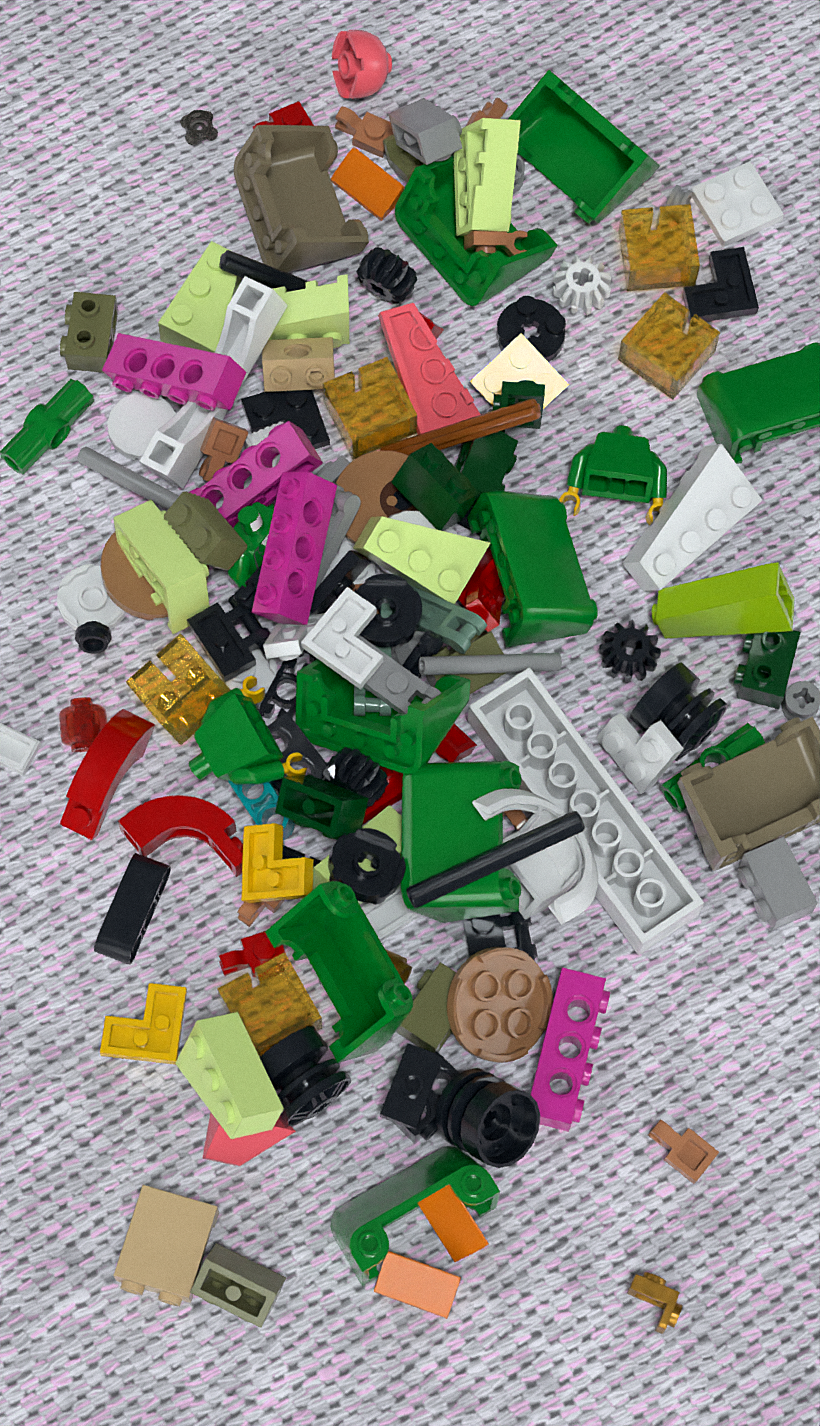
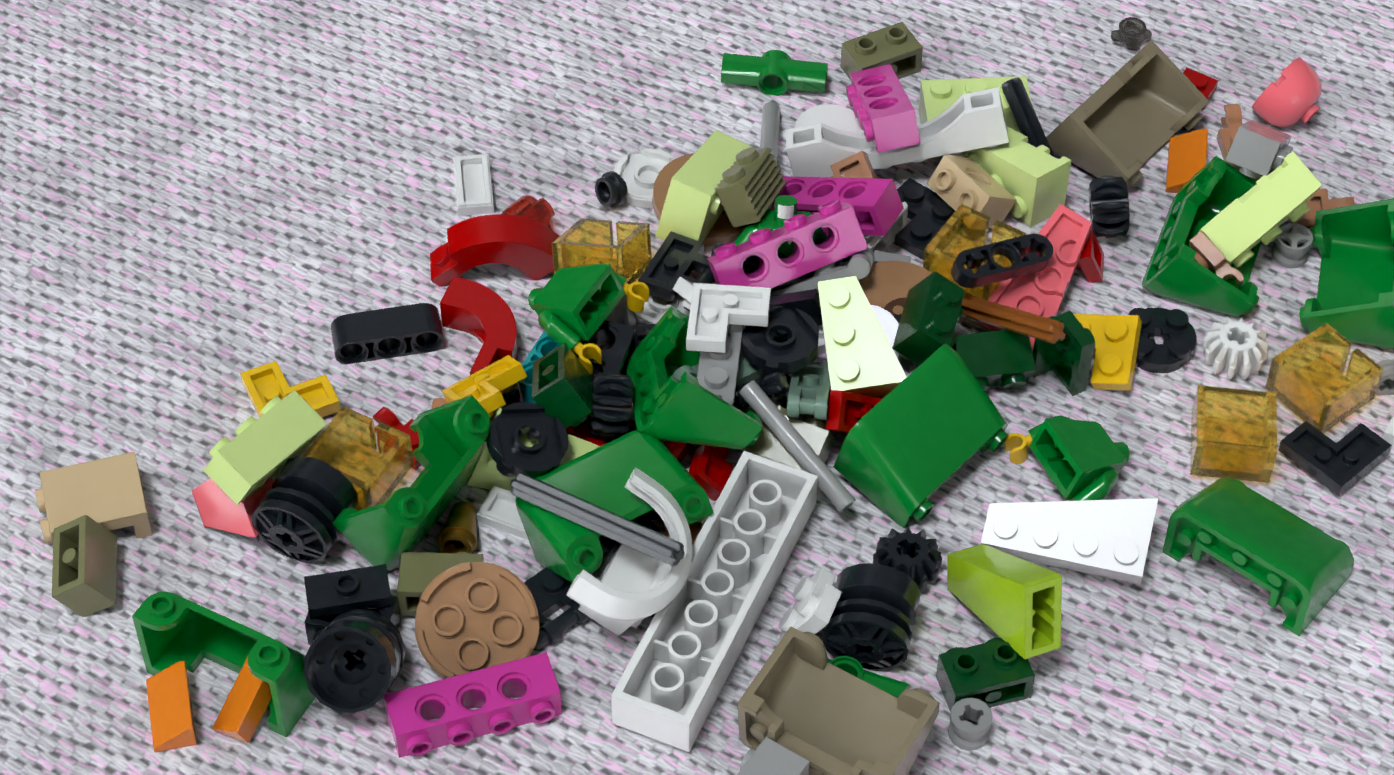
camera: 60 degrees right, 20 degrees down
none -> black beam [951,233,1053,288]

